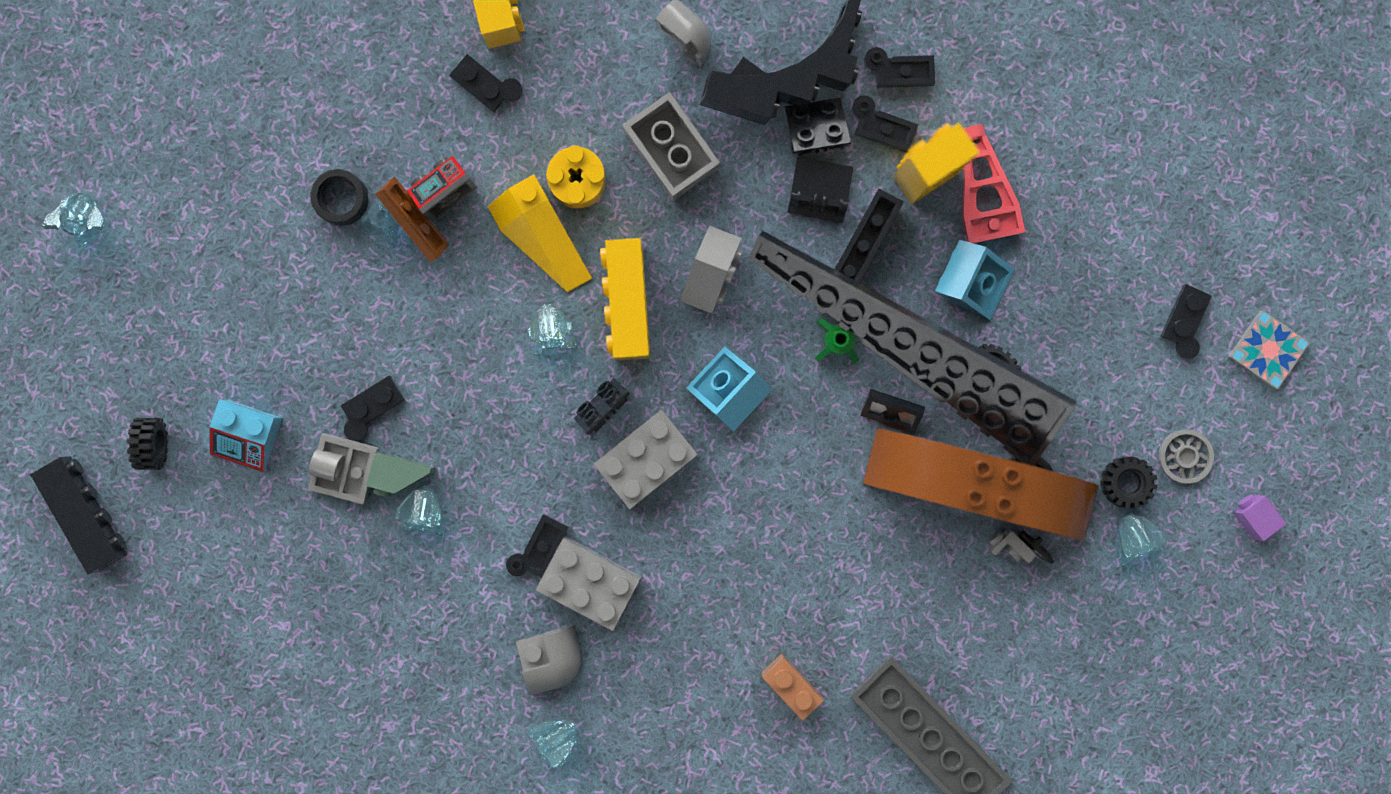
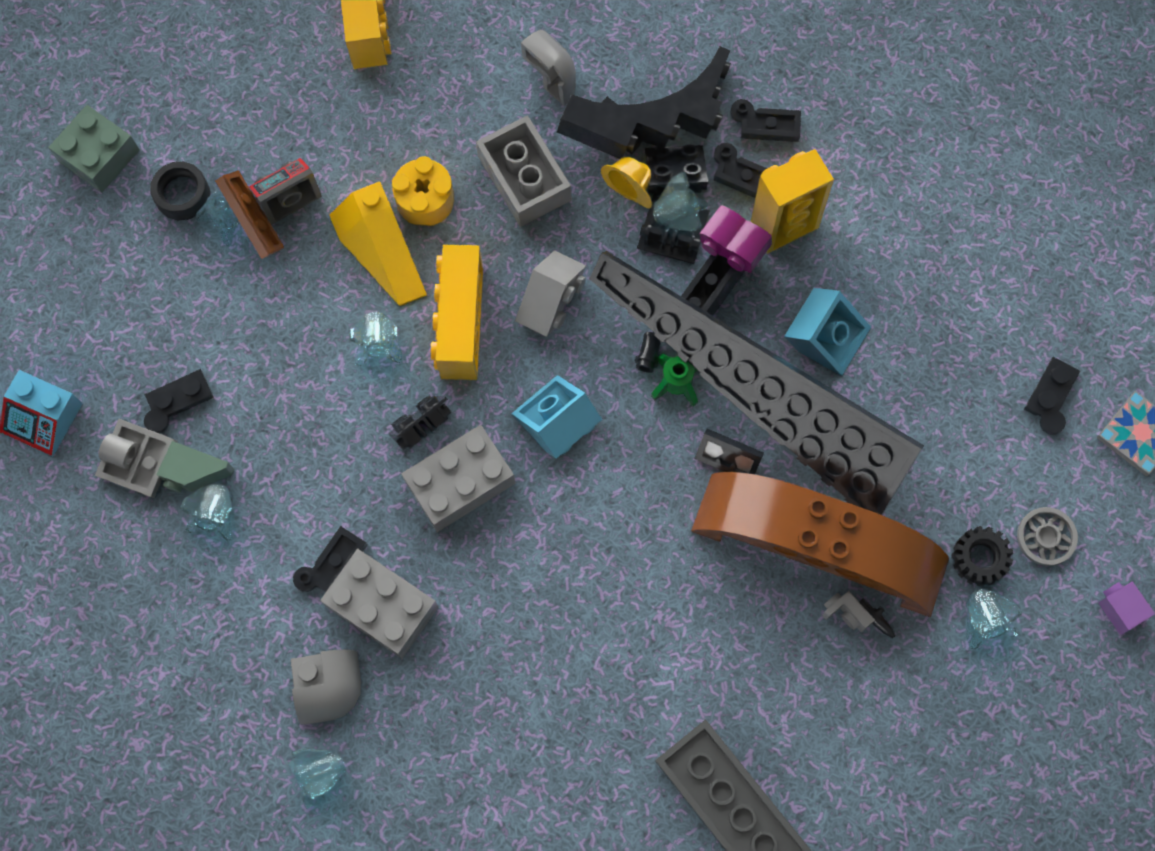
camera: 10 degrees right, 15 degrees down
black hinge [449,54,523,113] -> none
nougat brick [761,654,824,721] -> none
coral plate [962,124,1025,244] -> none
none -> sand green brick [48,105,140,193]
none -> yellow piece [601,157,652,209]
none -> black pin [634,332,661,373]
none -> clear light blue brick [653,172,708,232]
none -> magenta brick [700,205,772,273]

